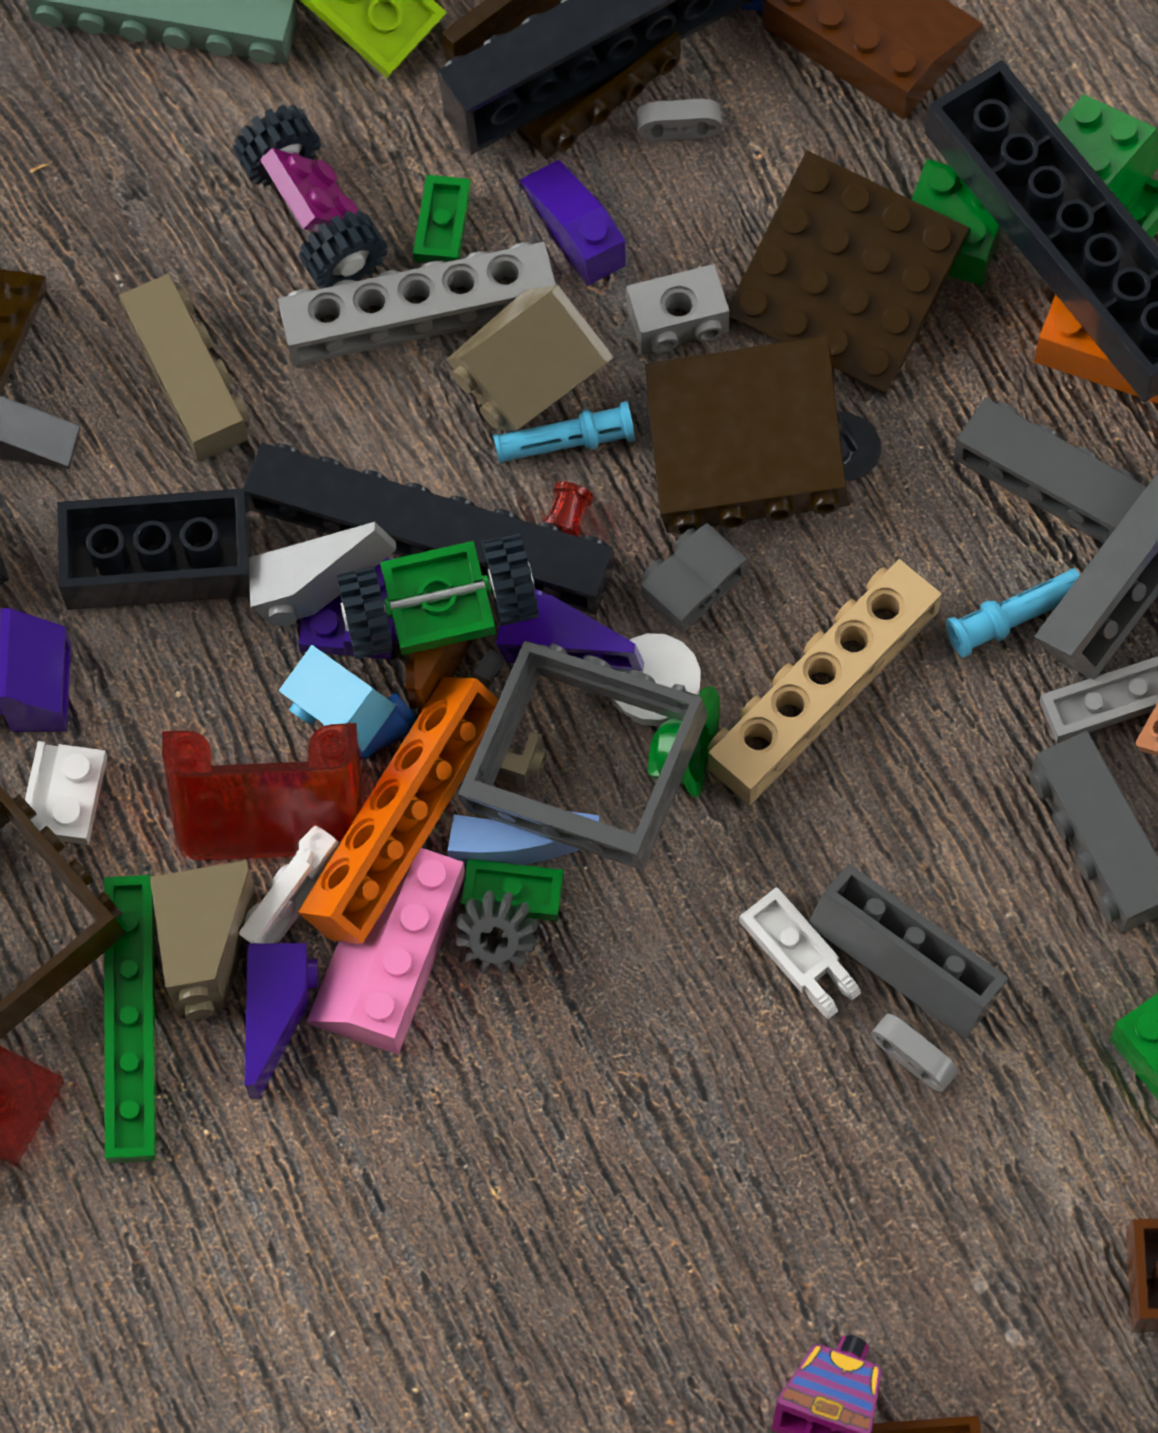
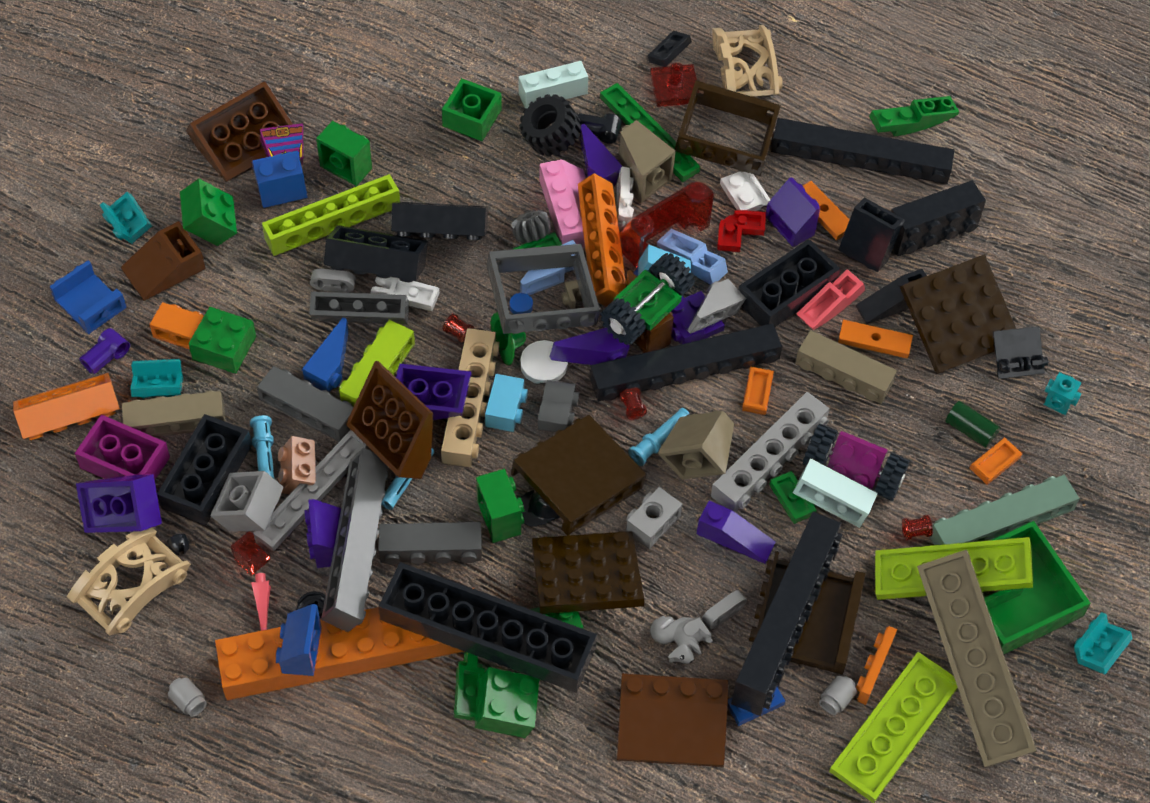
camera: 140 degrees right, 10 degrees down
none -> green brick [180,178,237,246]
none -> blue slope [252,150,308,208]
none -> lime brick [262,174,400,256]
none -> blue slope [302,317,349,393]
none -> green brick [316,120,372,187]
none -> black brick [324,225,428,282]
none -> lime brick [339,320,415,407]
none -> reddish brown slope [346,361,433,479]
none -> black brick [391,201,489,240]
none -> dark purple slope [396,364,471,420]
none -> green brick [442,78,502,141]
none -> clear red bush [442,313,474,343]
none -> green brick [476,468,524,543]
none -> medium azure brick [485,374,528,432]
none -> blue tile [509,293,533,314]
none -> light aqua brick [519,61,588,108]
none -> black tyre [519,94,581,156]
none -> black piece [578,113,622,144]
none -> light grey animal [650,616,713,664]
none -> light blue slope [657,228,728,285]
none -> red plate [717,210,766,252]
none -> orange tile [742,366,774,415]
none -> light aqua brick [793,459,878,528]
none -> coral slope [796,269,865,330]
none -> orange tile [838,319,913,359]
none -> clear red bush [901,515,933,541]
none -> dark green brick [945,400,1001,448]
none -> orange tile [969,437,1022,485]

